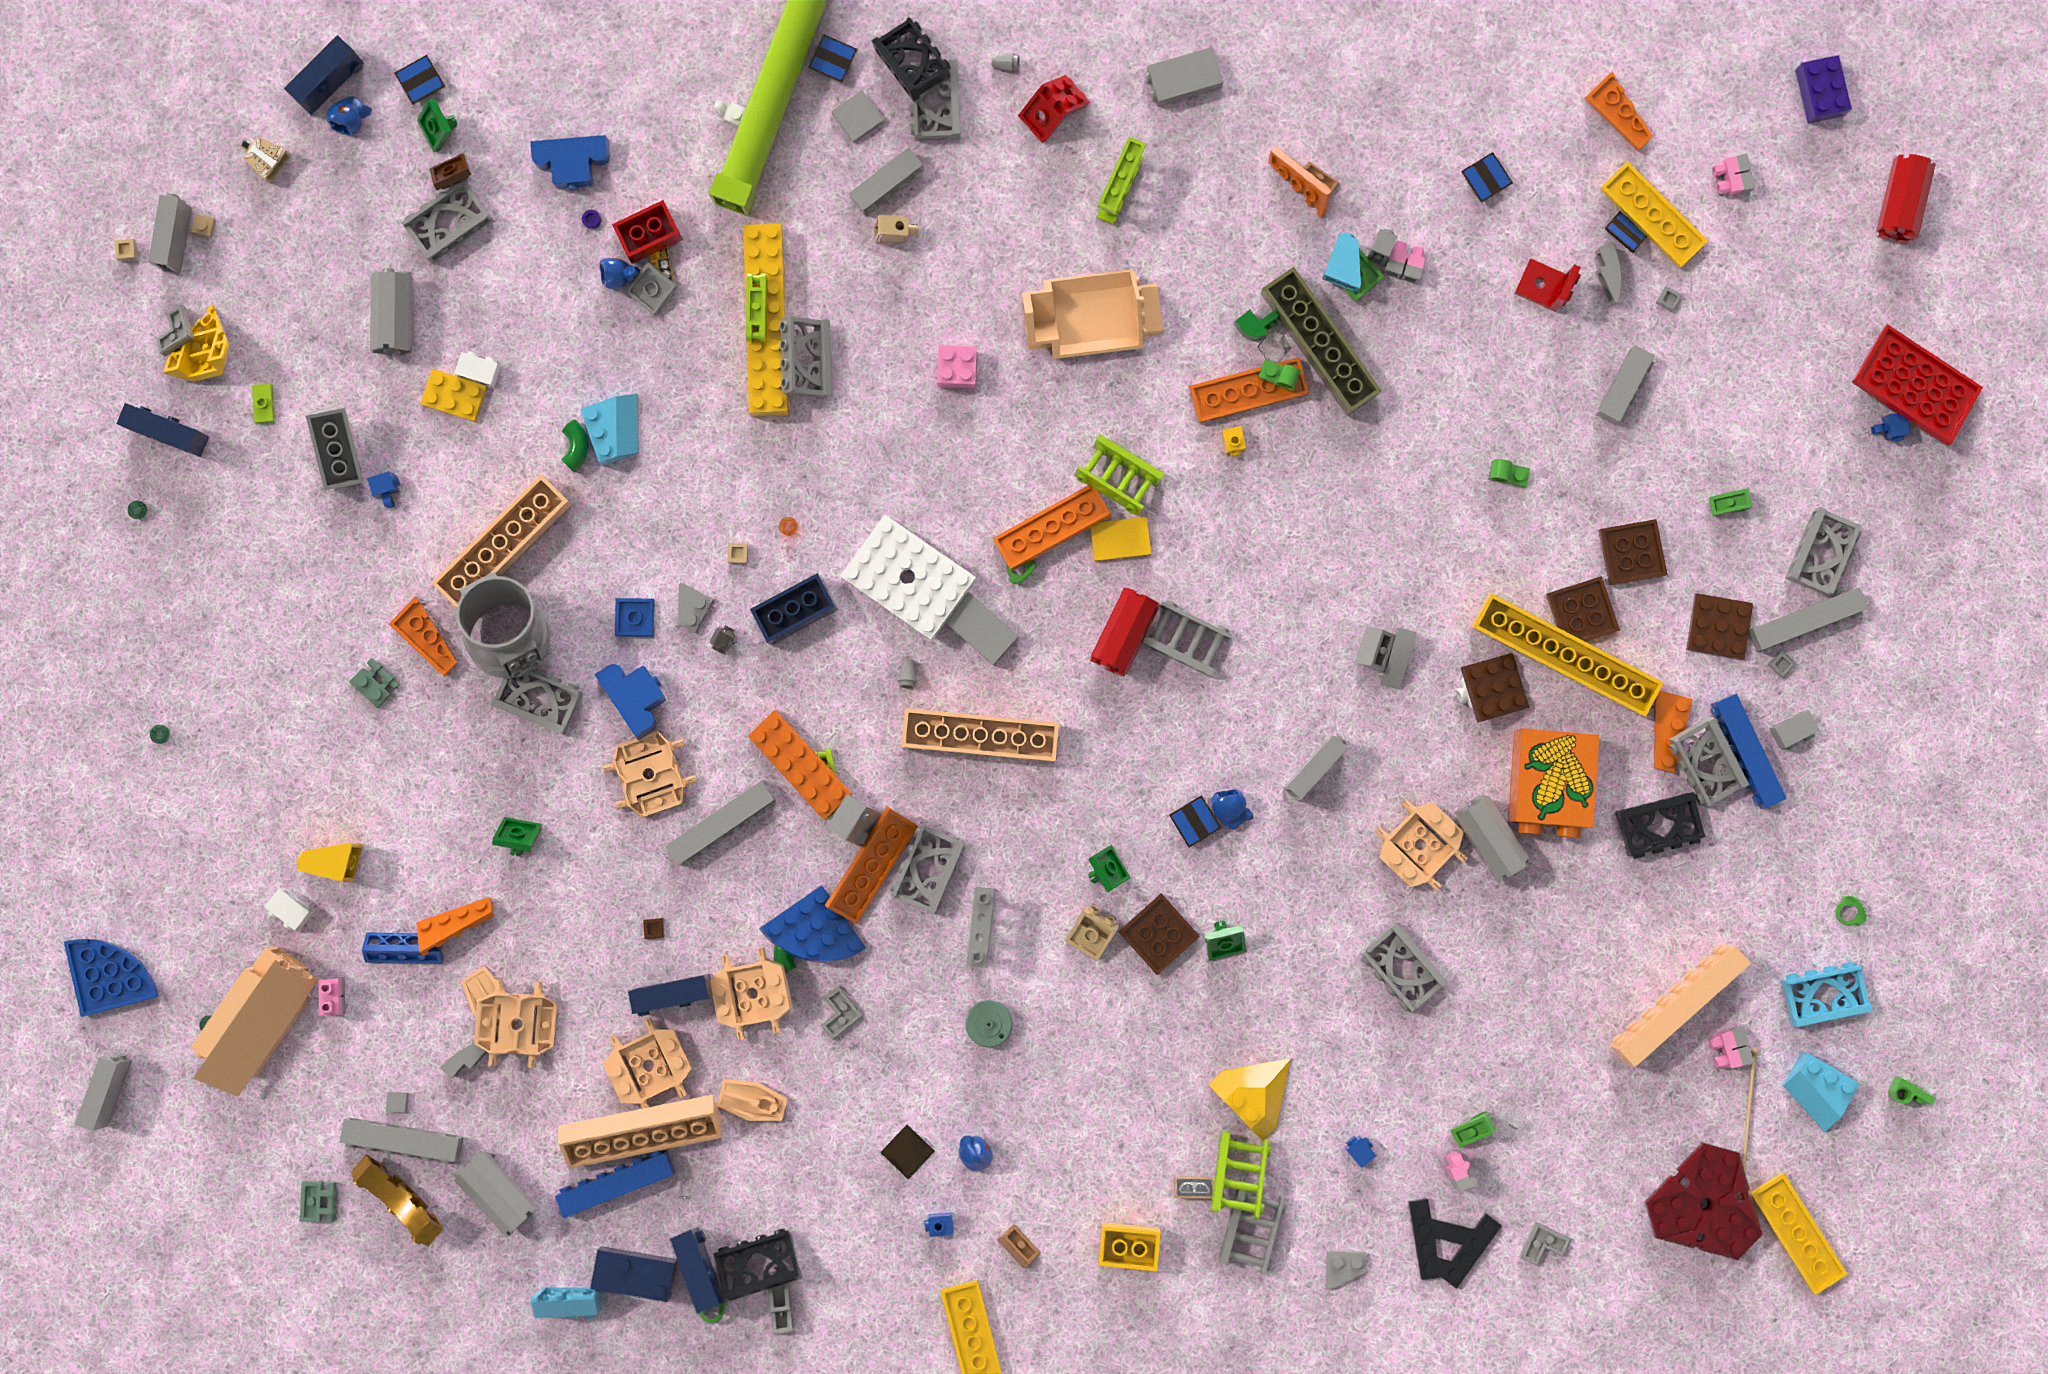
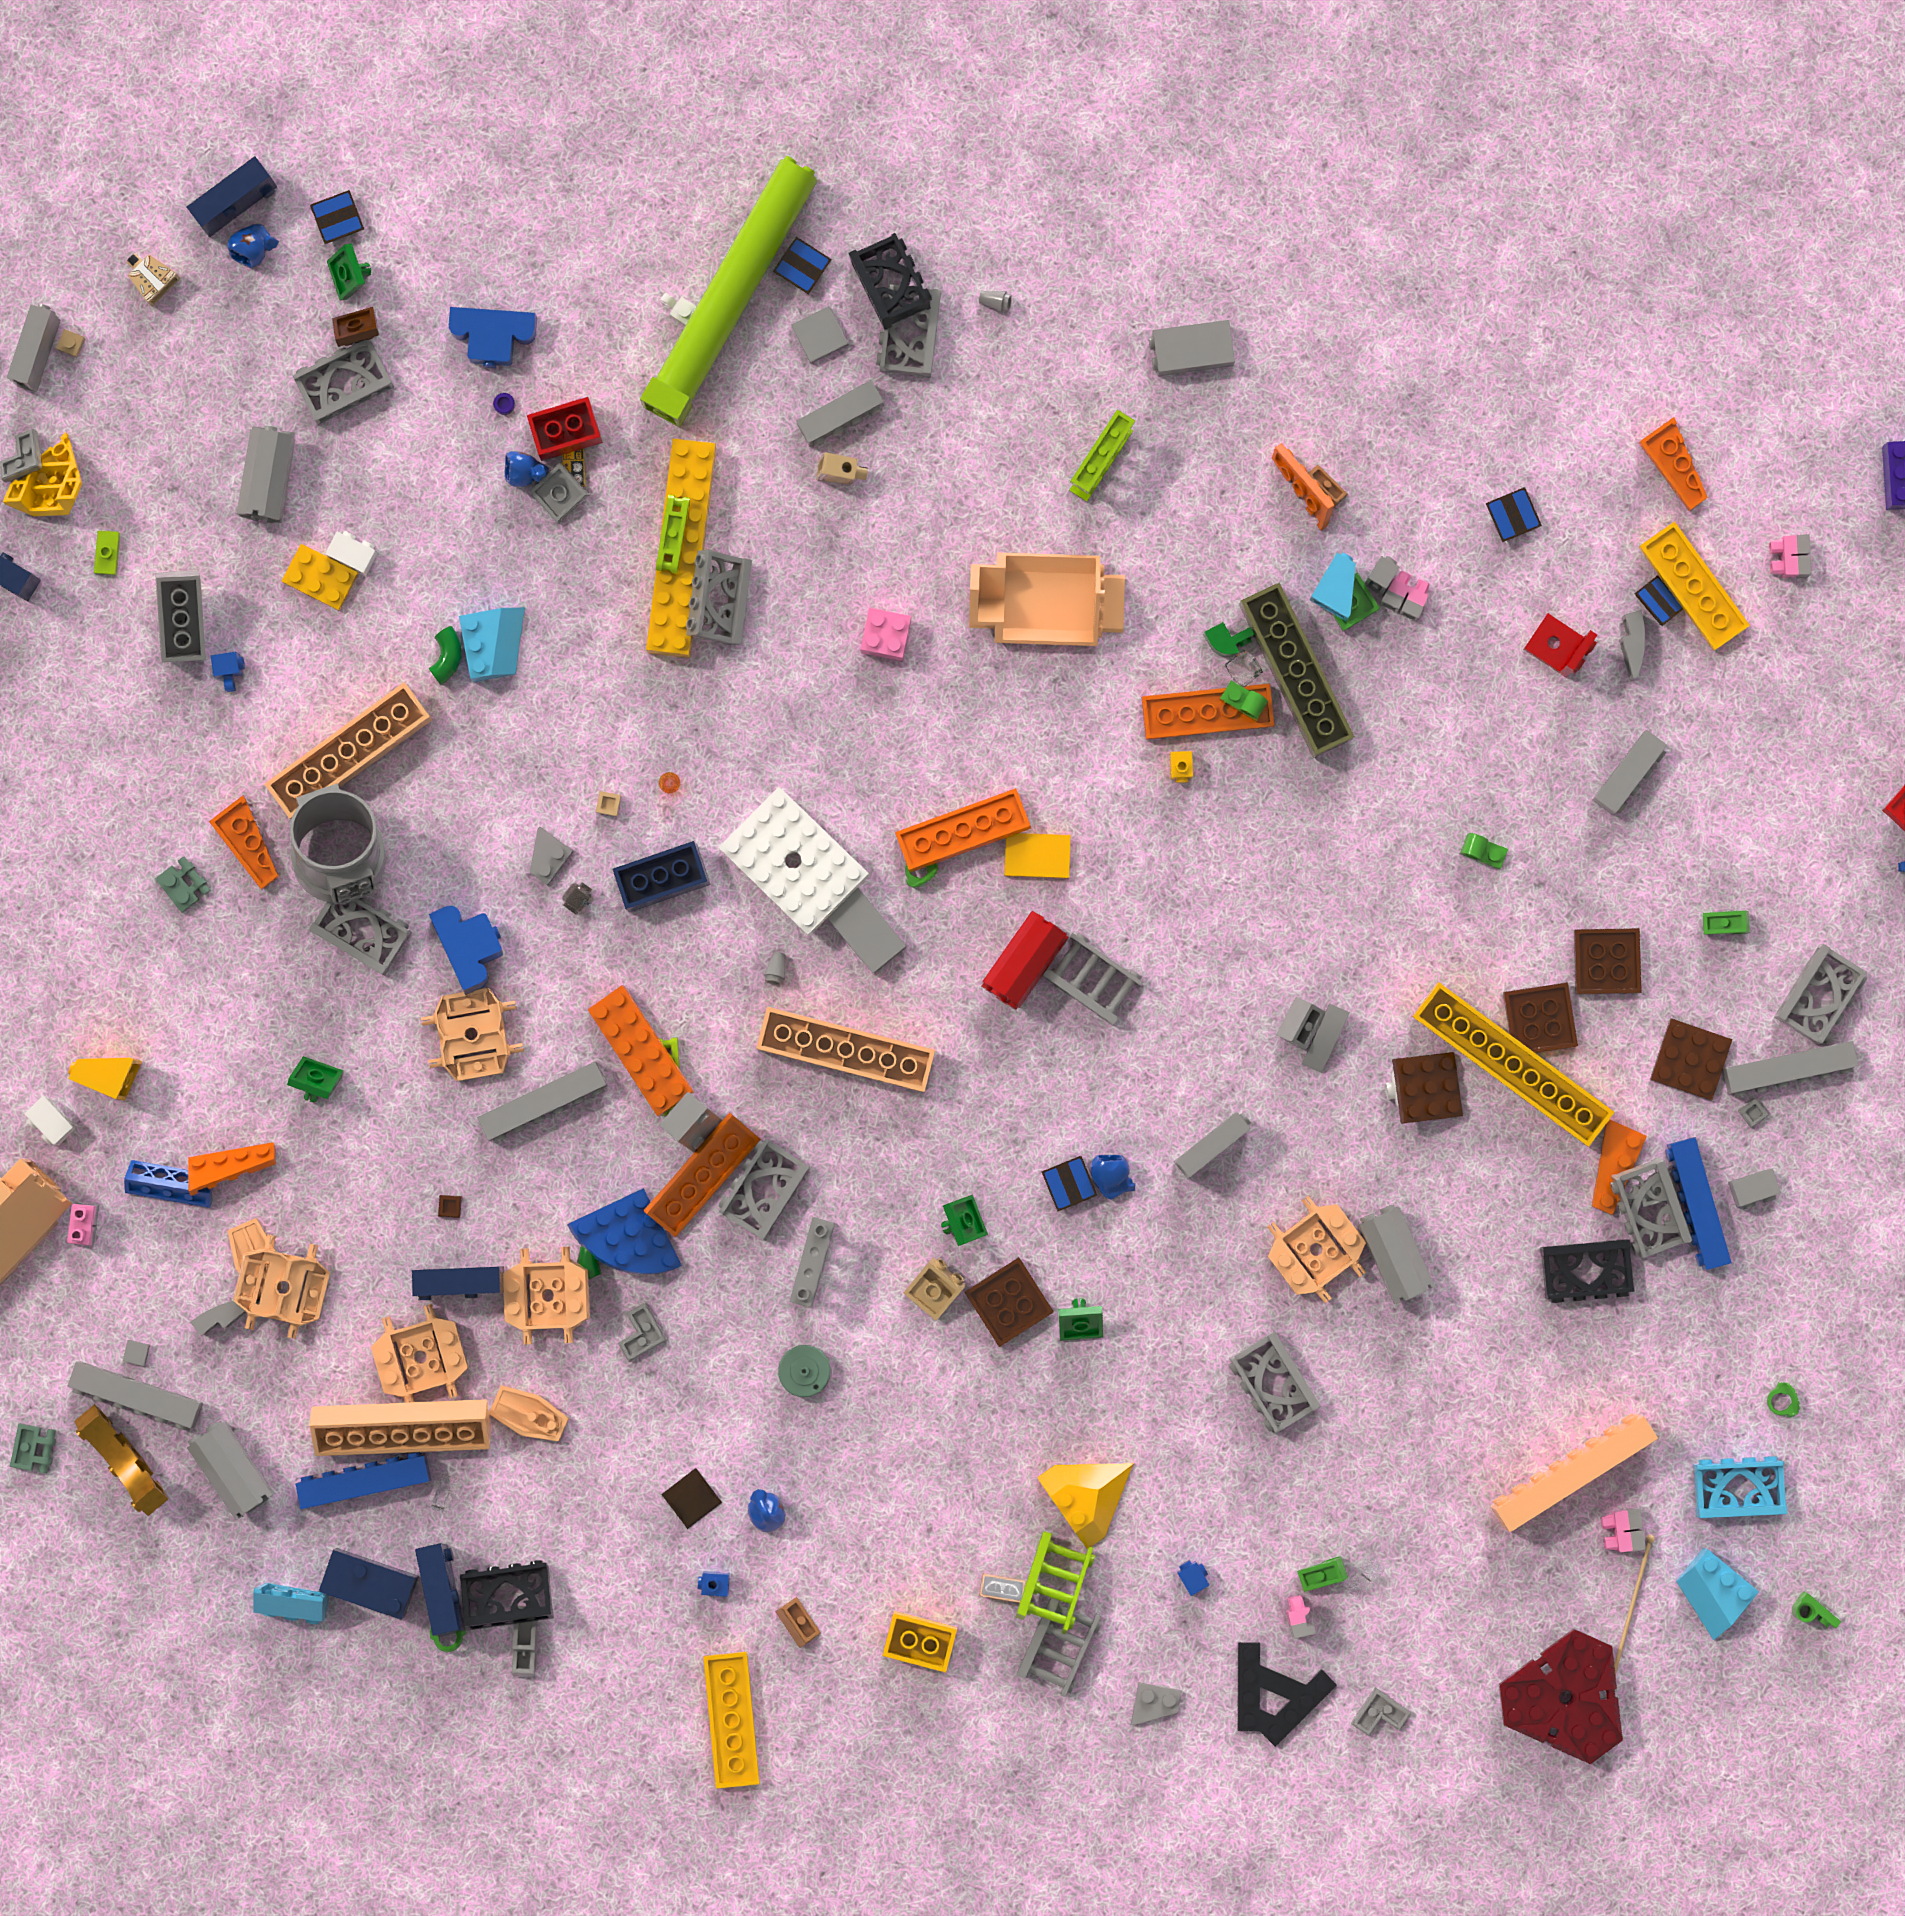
camera: 10 degrees right, 0 degrees up
blue tile [615,598,655,637] -> none
red bracket [1018,75,1090,143] -> none
lime fence [1074,434,1164,516] -> none
brick [1508,728,1600,838] -> none
light grey tile [1656,286,1683,312] -> none
yellow plate [1749,1172,1848,1295] -> none

